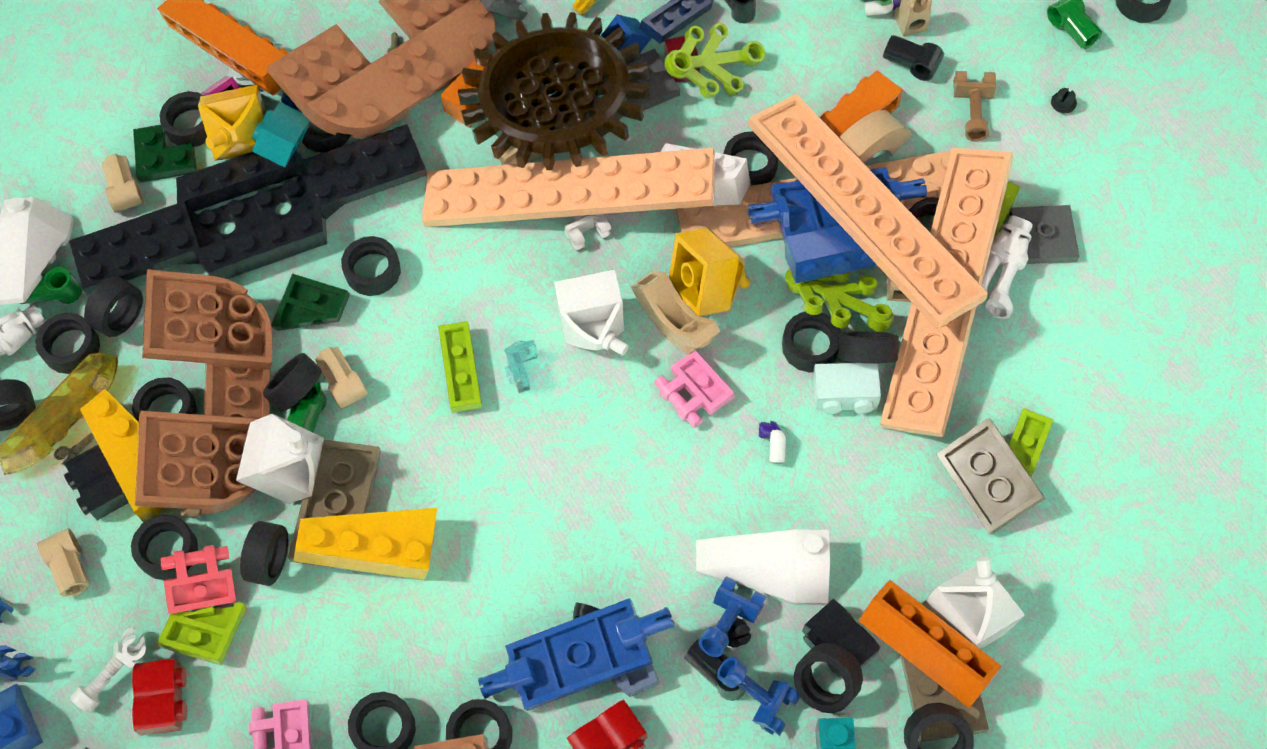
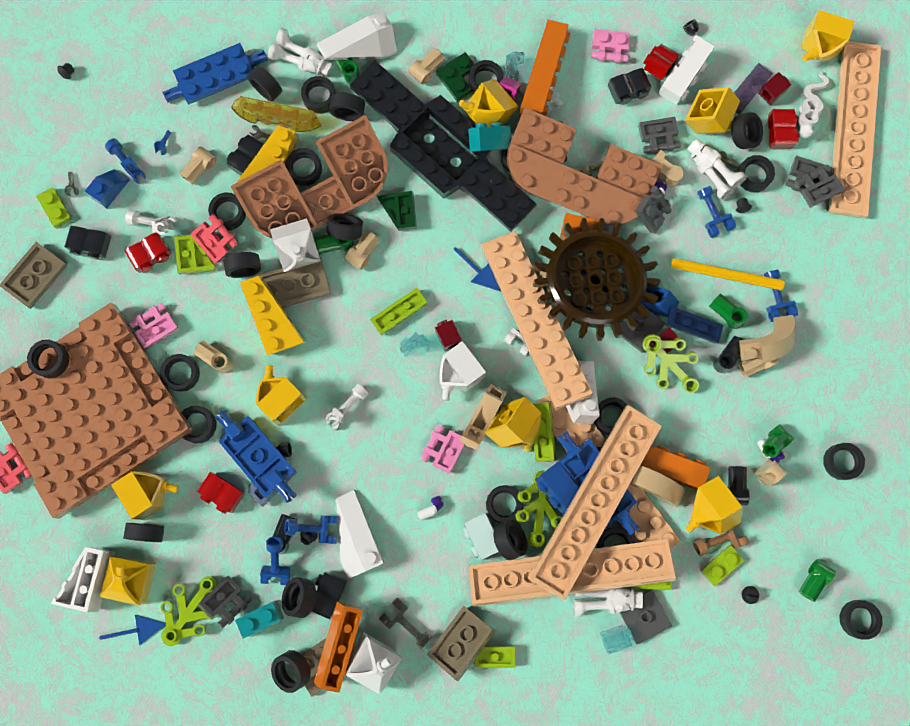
camera: 60 degrees right, 15 degrees up
black tyre [341,236,401,296] -> none
none -> tan piece [193,340,232,373]
none -> yellow piece [256,365,307,426]
none -> white bar [326,384,368,431]
none -> clear smoke bar [379,597,432,649]
none -> dark red brick [435,320,462,351]
none -> blue piece [454,247,500,291]
none -> clear light blue bracket [504,52,525,81]
none -> lime plate [532,402,556,462]
none -> clear light blue brick [600,625,633,654]
none -> yellow piece [685,476,743,535]
none -> lime plate [700,545,744,586]

